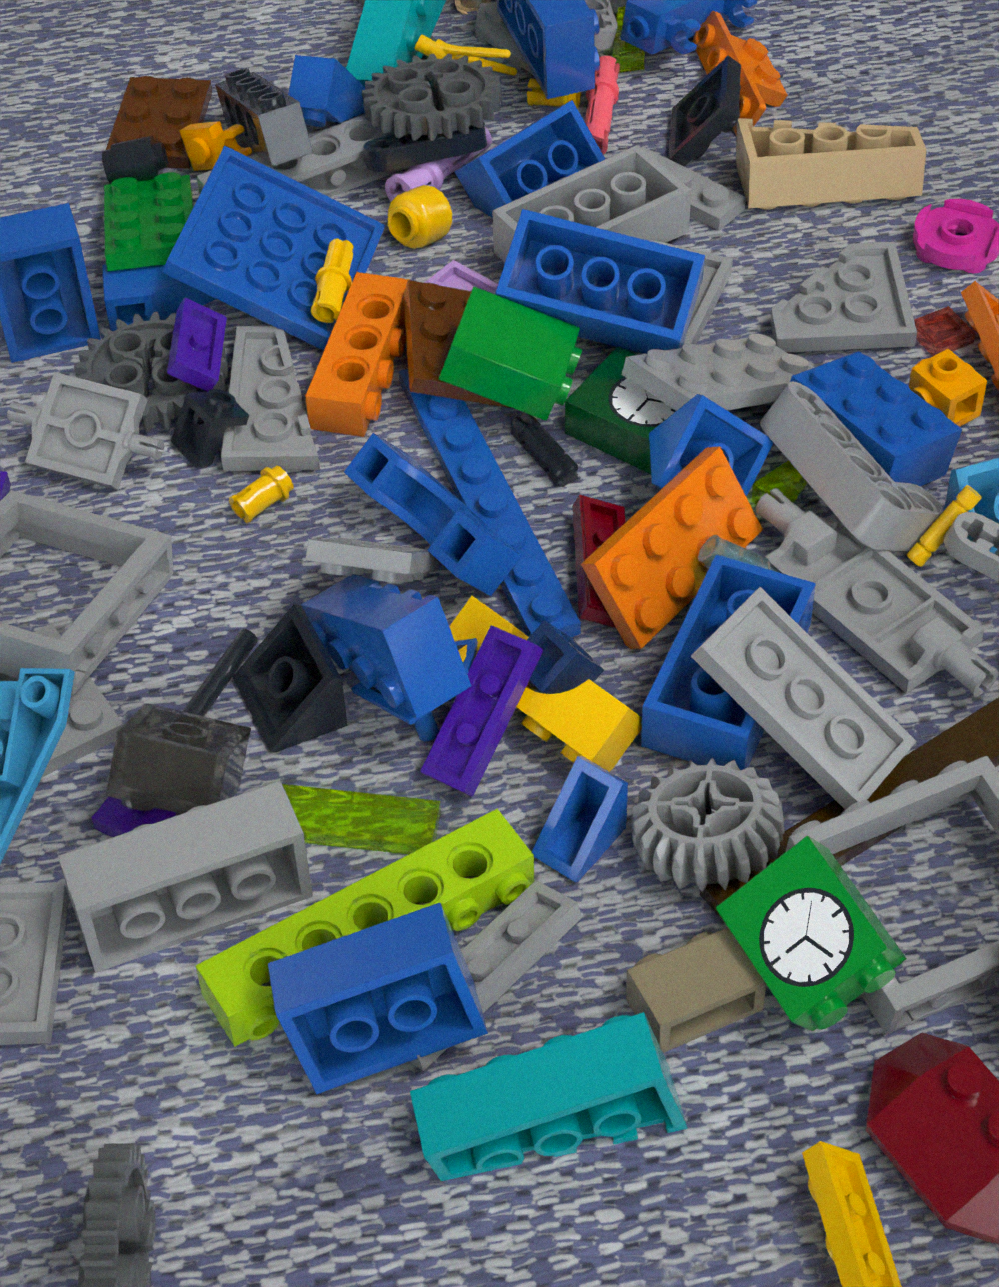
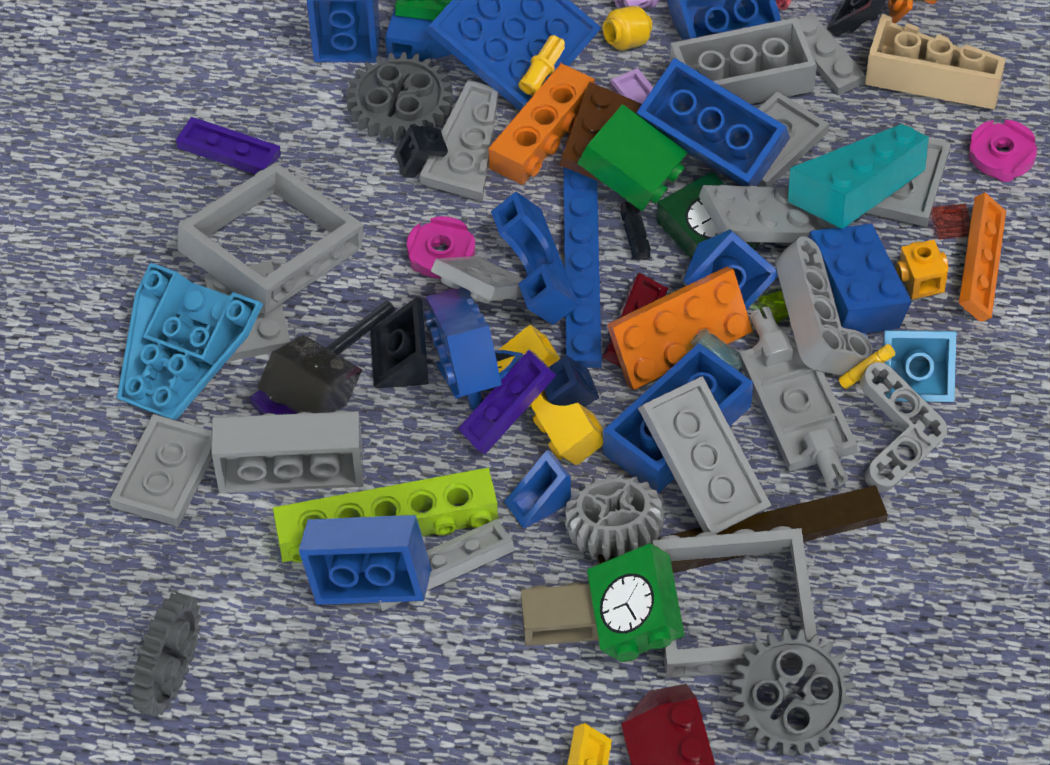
camera: 20 degrees right, 5 degrees up
light grey plate [7,372,164,490] -> none
dark purple plate [167,298,227,392] -> none
yellow pin [229,465,294,523] -> none
clear neon green tile [282,784,441,854] -> none
teal wedge [410,1012,688,1181] -> none
none -> dark pink plate [407,216,476,279]
none -> teal wedge [788,124,929,229]

